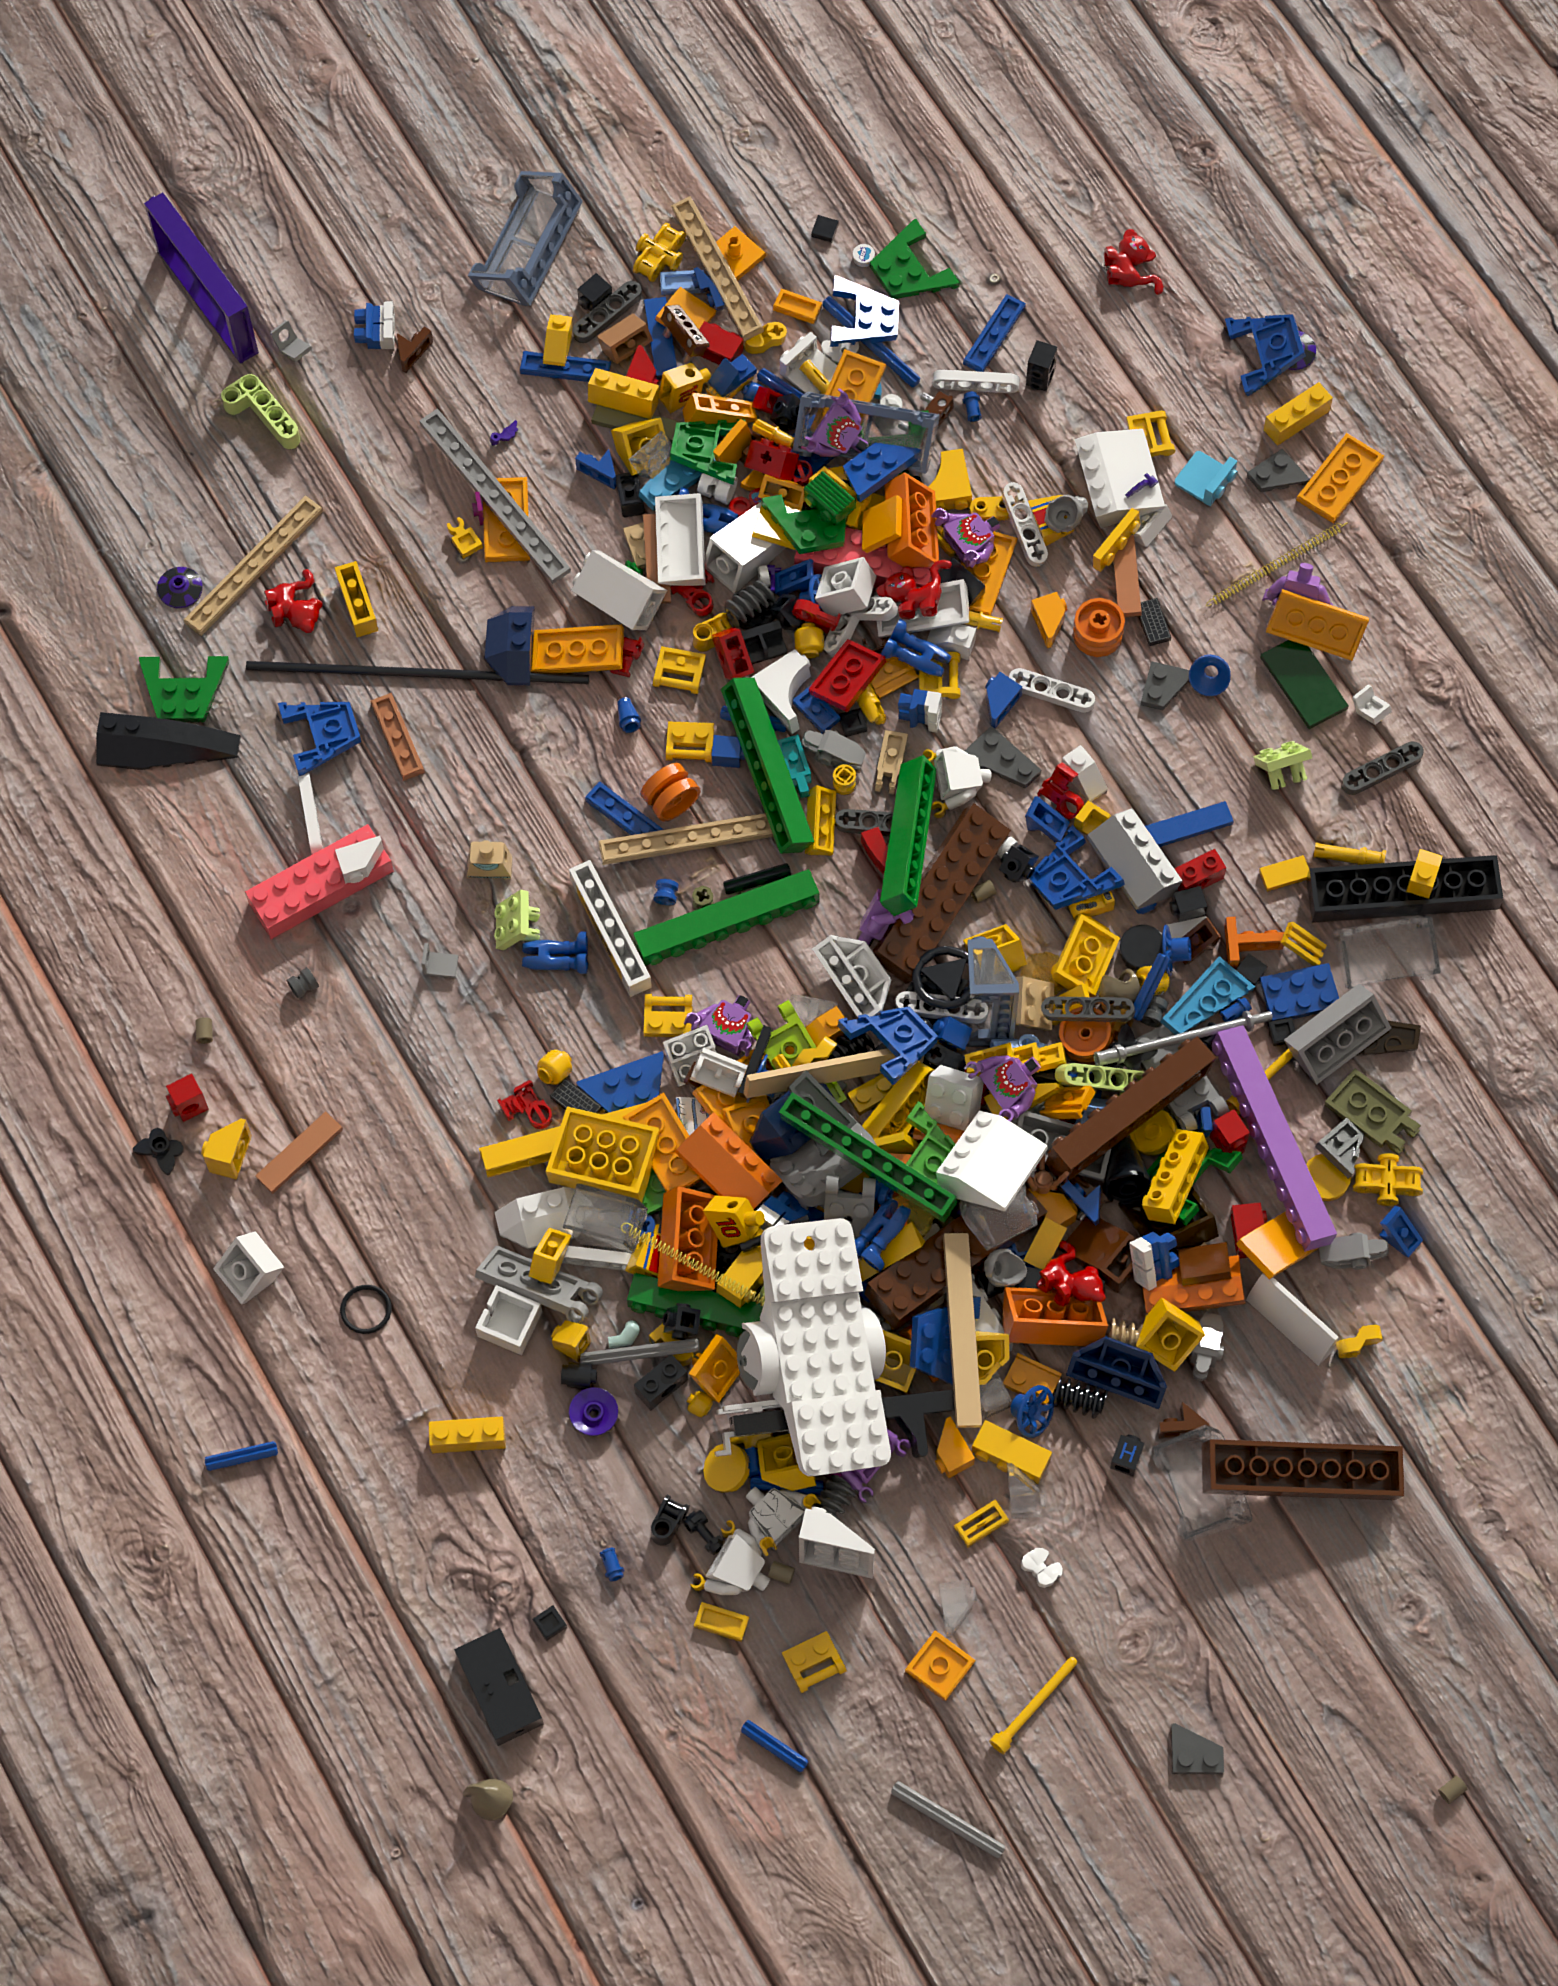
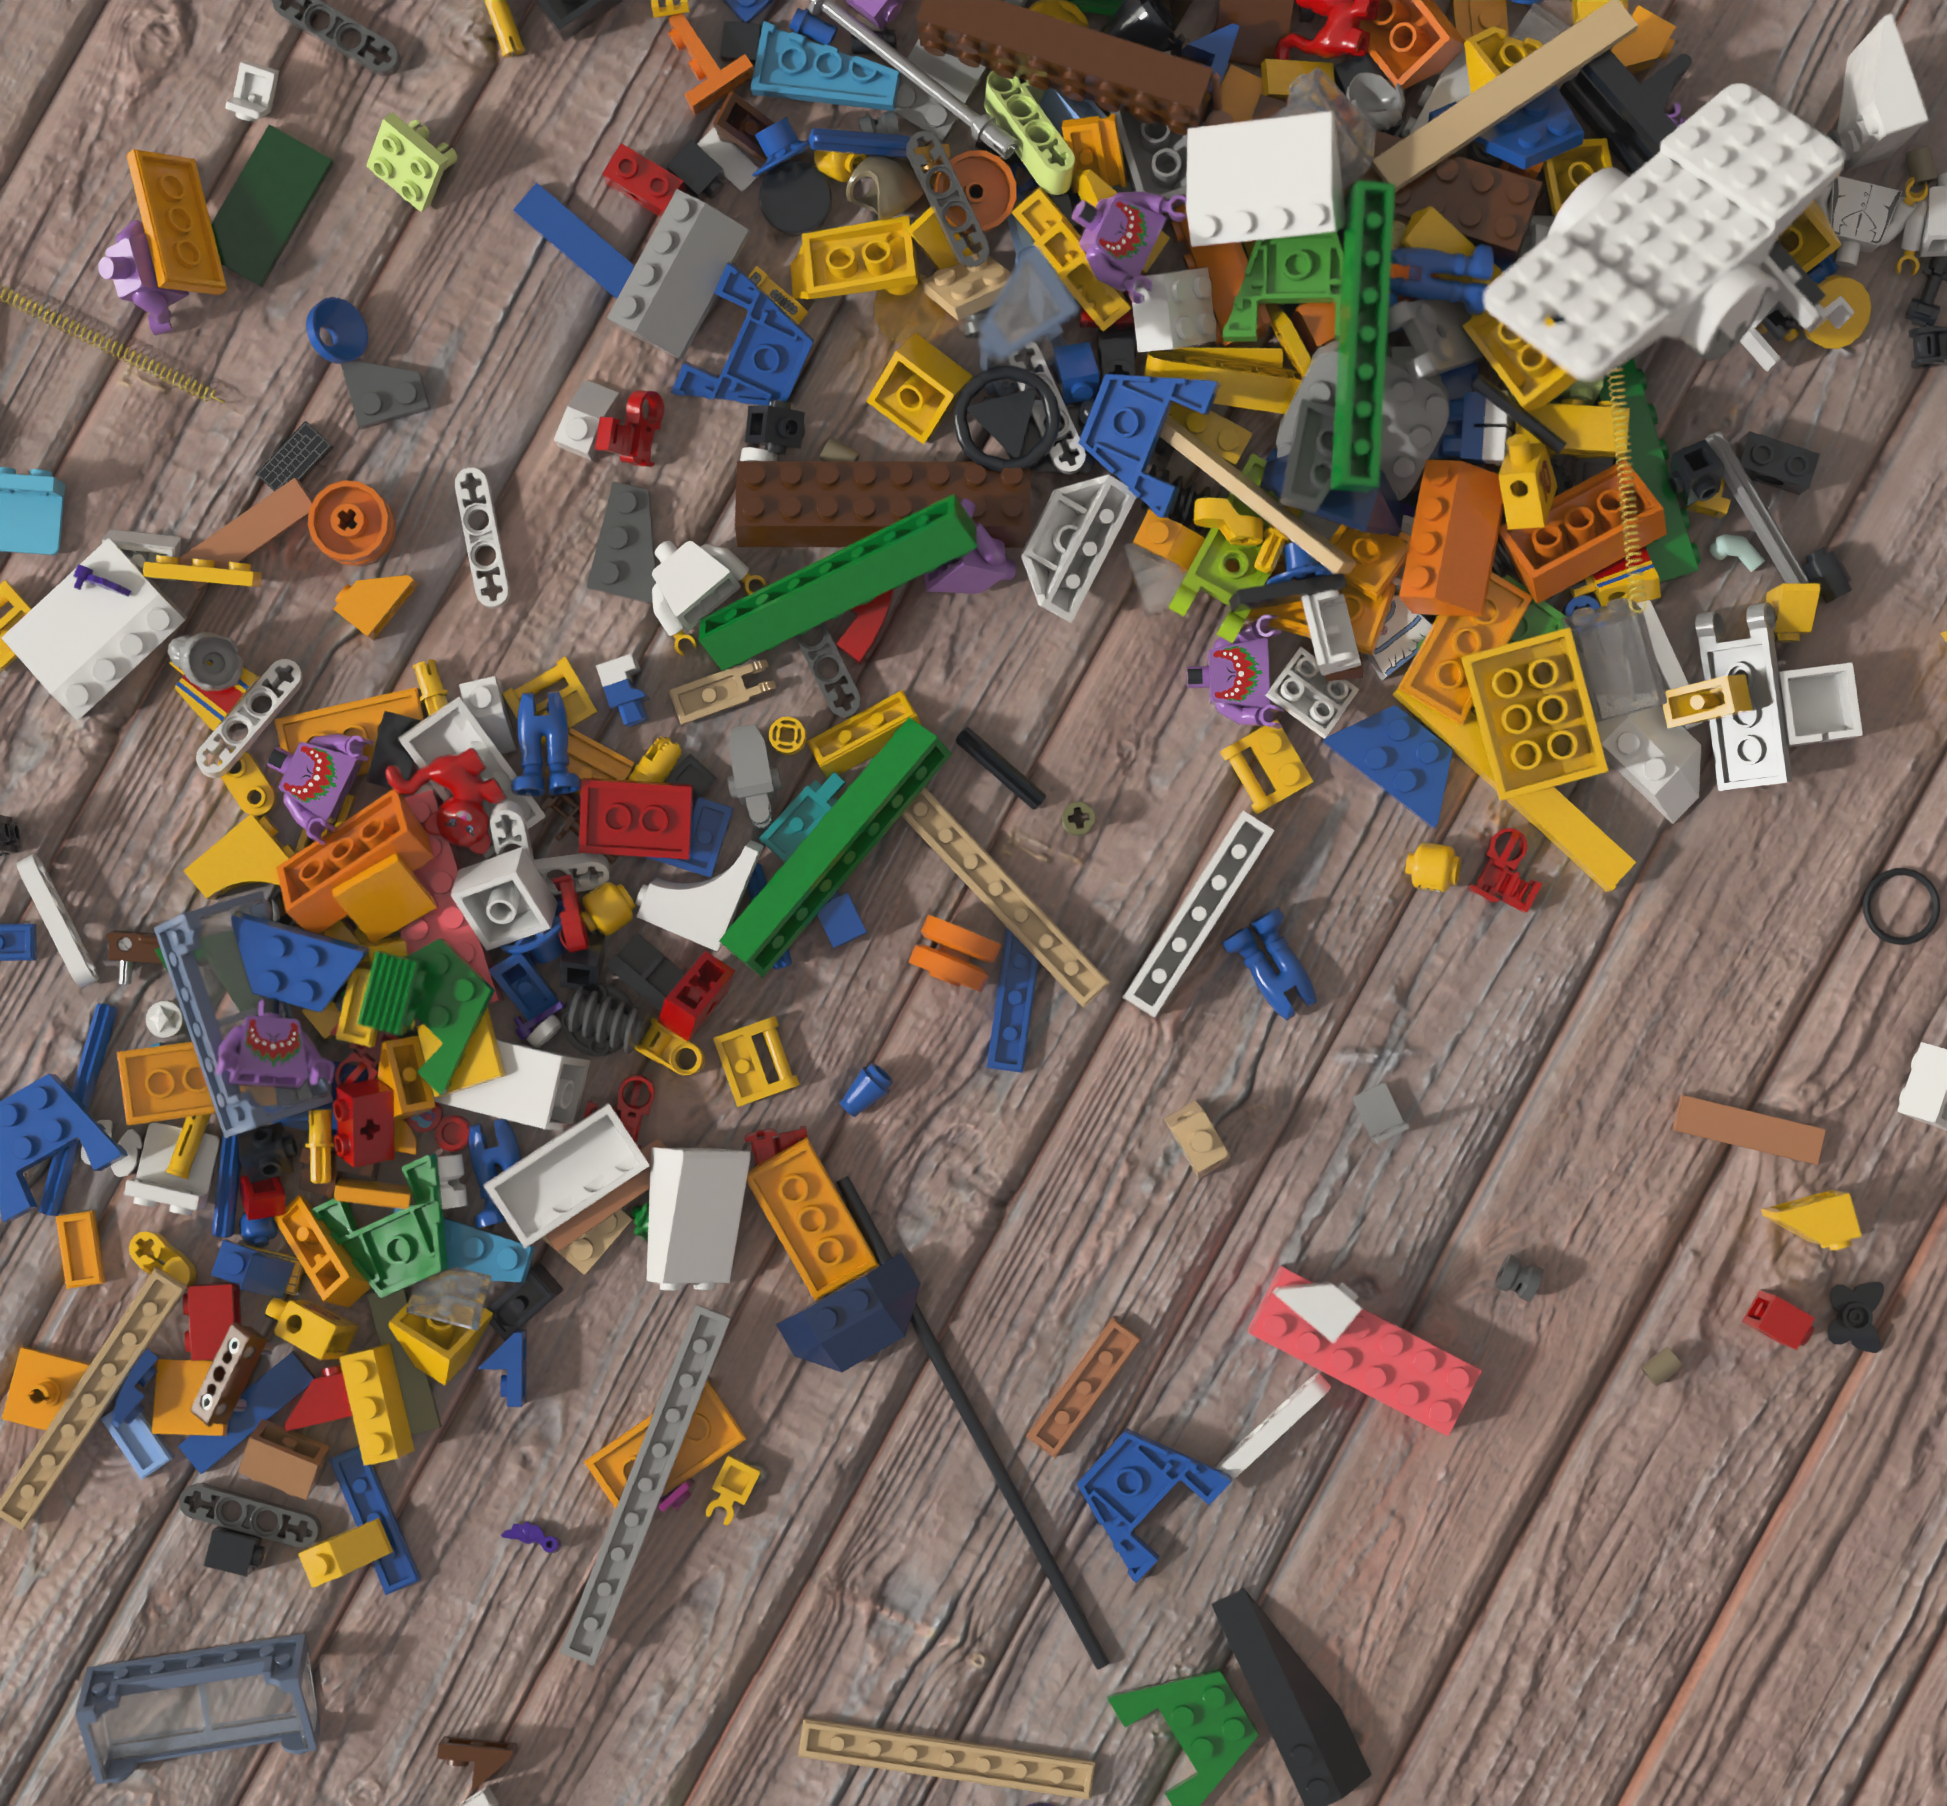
camera: 120 degrees left, 20 degrees up
red animal [264,569,322,633] -> none
yellow brick [334,561,378,638] -> none
yellowish green plate [494,890,540,951] -> none
black tile [550,1078,602,1114] -> none
dark purple dish [569,1387,618,1436] -> none
yellow axle [633,223,686,282] -> none
green brick [633,869,820,966] -> none
blue wheel [653,879,679,906] -> none
yellow plate [666,721,714,762] -> none
yellow piece [686,1390,713,1417] -> none
light orange tile [688,1334,740,1403] -> none
blue pin [962,391,982,422] -> none
blue slope [985,672,1023,729] -> none
blue slope [1025,796,1070,842] -> none
yellow panel [1074,800,1111,835] -> none
black animal [1108,1023,1158,1071] -> none
yellow tile [1259,855,1309,892] -> none

